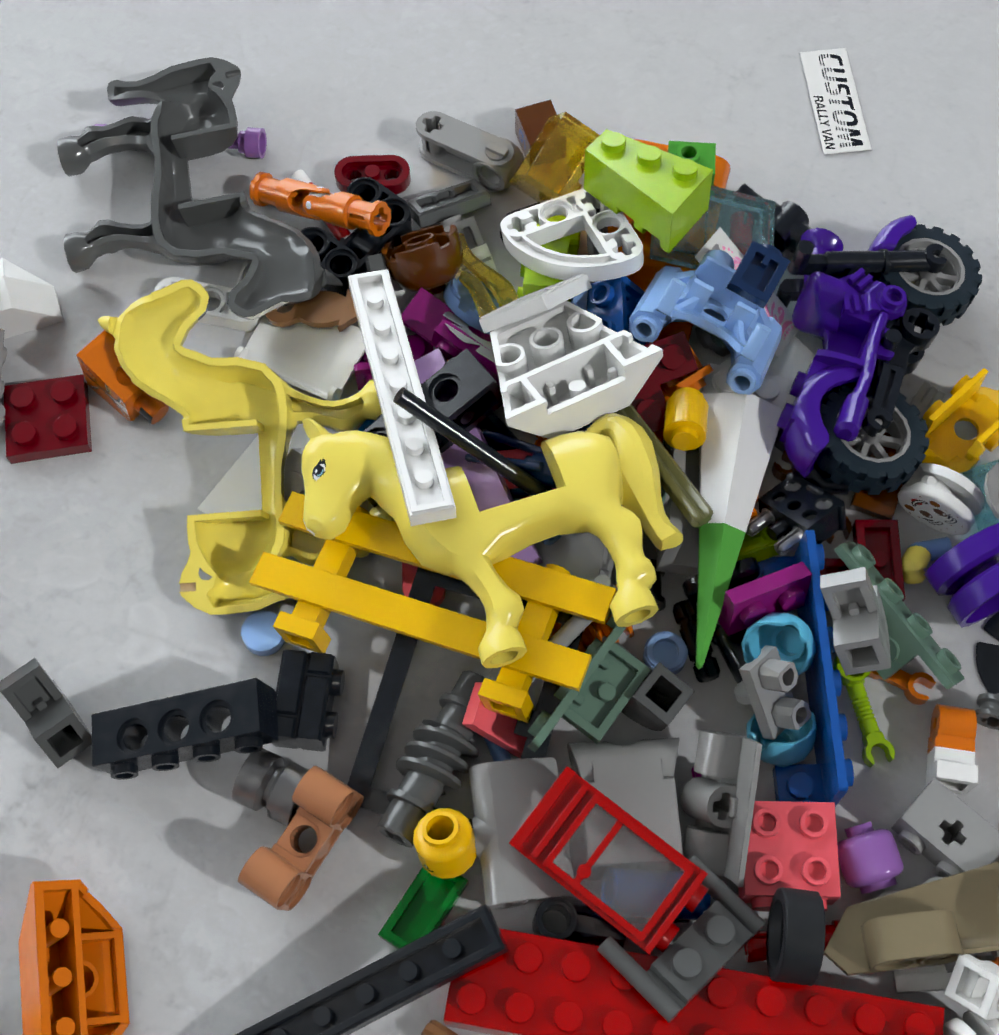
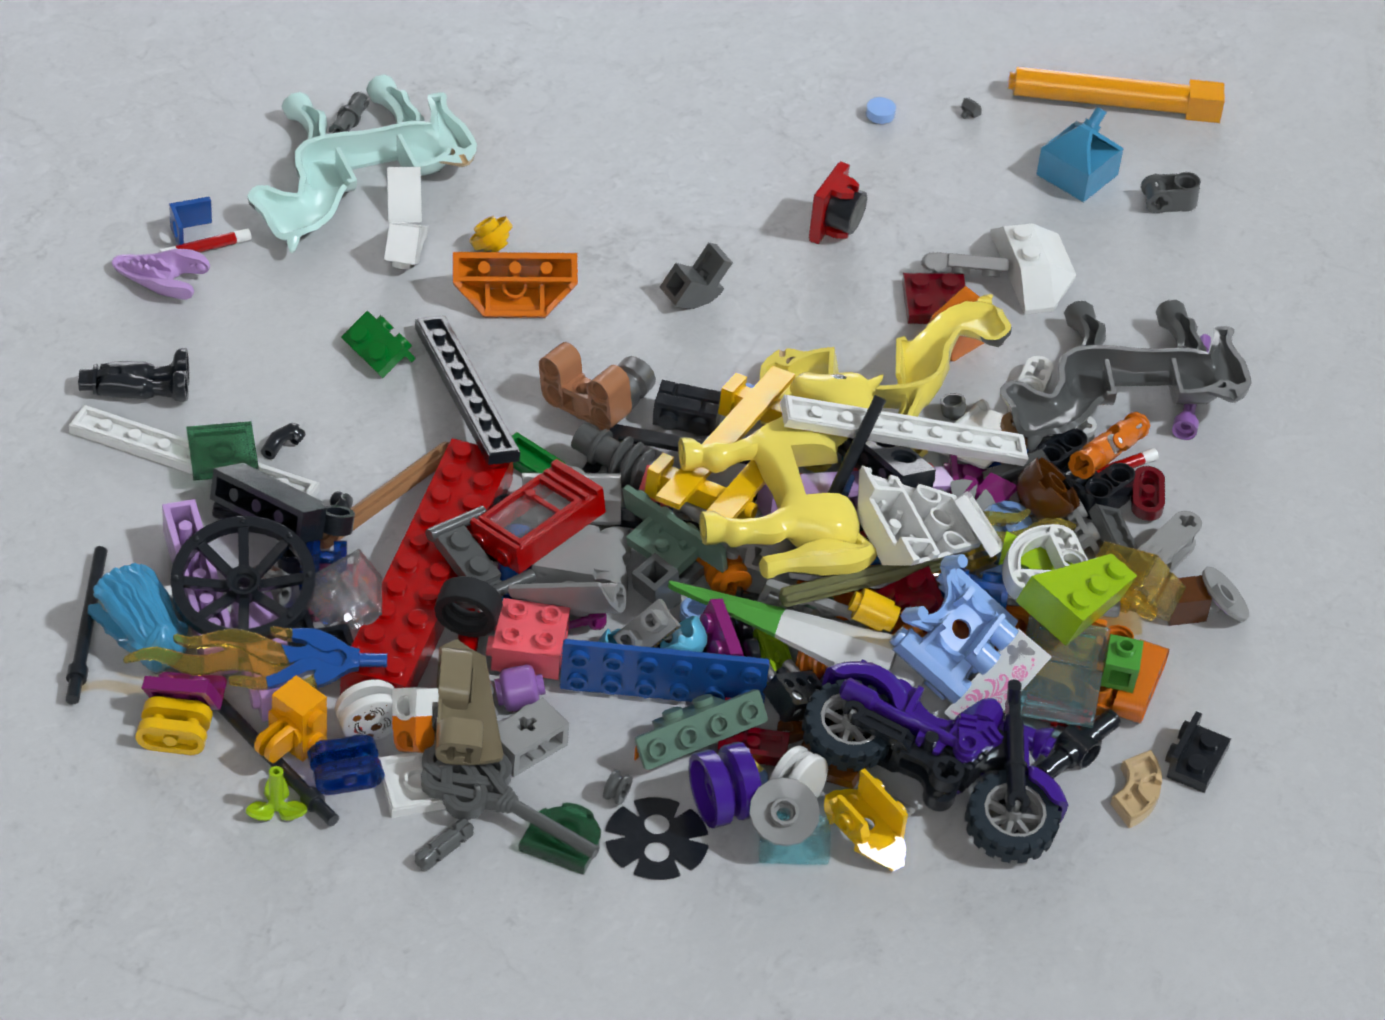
camera: 90 degrees right, 20 degrees down
black brick [91,678,279,780] -> none
yellow head [413,808,477,879] -> none
dark blue bracket [726,240,790,308] -> none
white sticker [799,48,872,155] -> none
light grey brick [820,567,891,676] -> none
lime brick [833,656,895,768] -> none
leg [926,704,978,795] -> none
none -> tan tile [1110,750,1162,828]
none -> black bracket [1165,711,1231,793]
none -> light grey dish [1202,566,1249,622]

